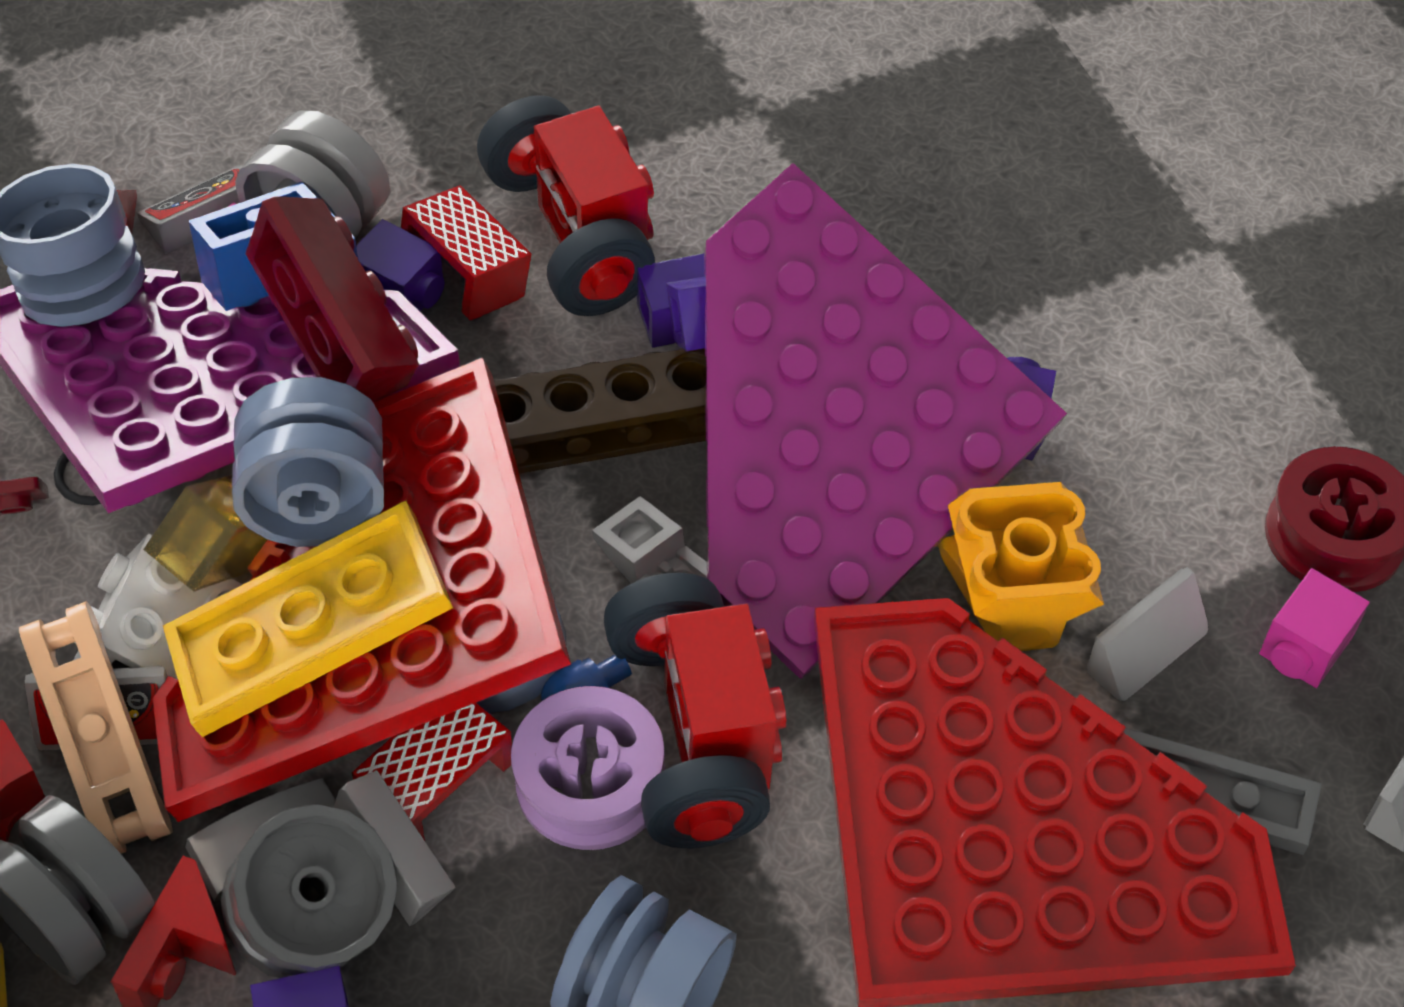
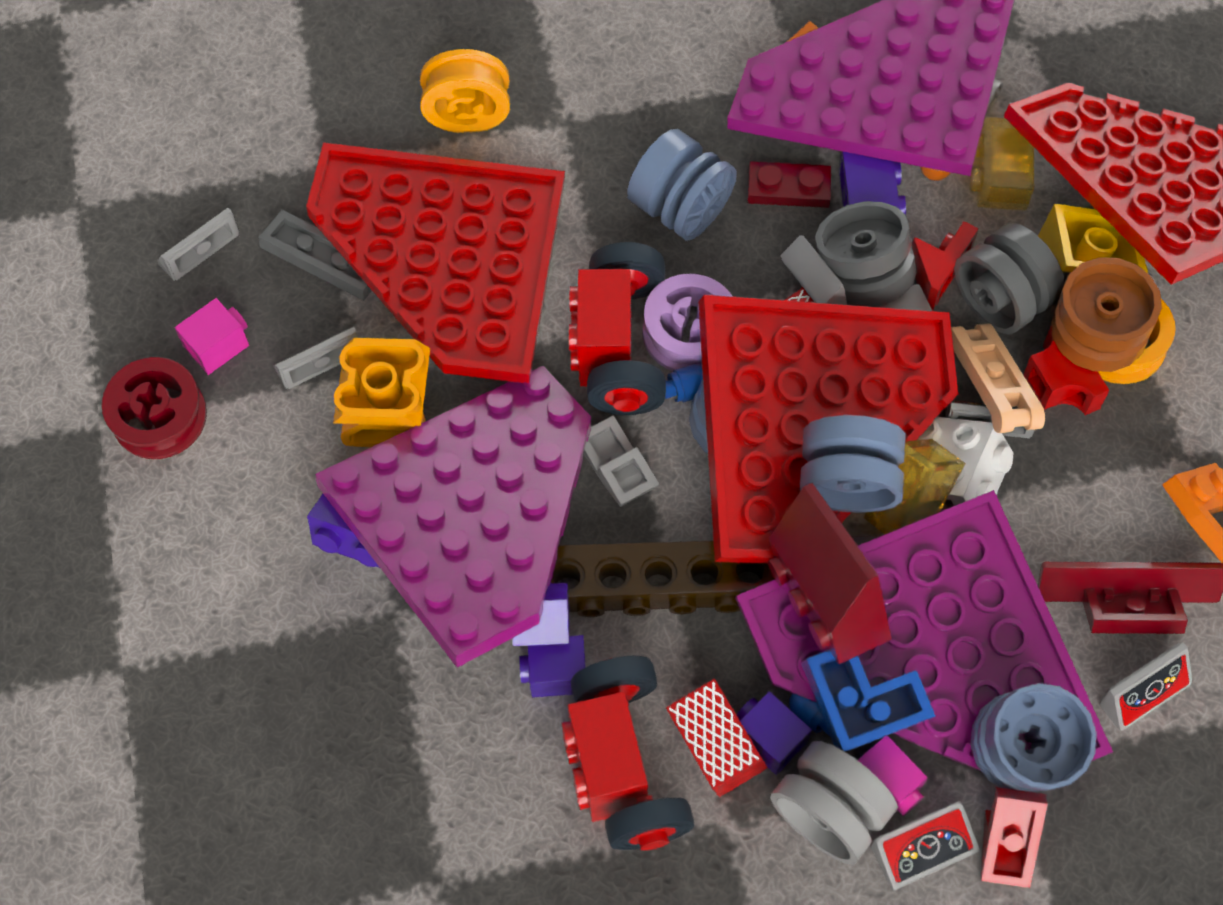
camera: 165 degrees left, 10 degrees up
yellow tile [163,501,453,737] -> none

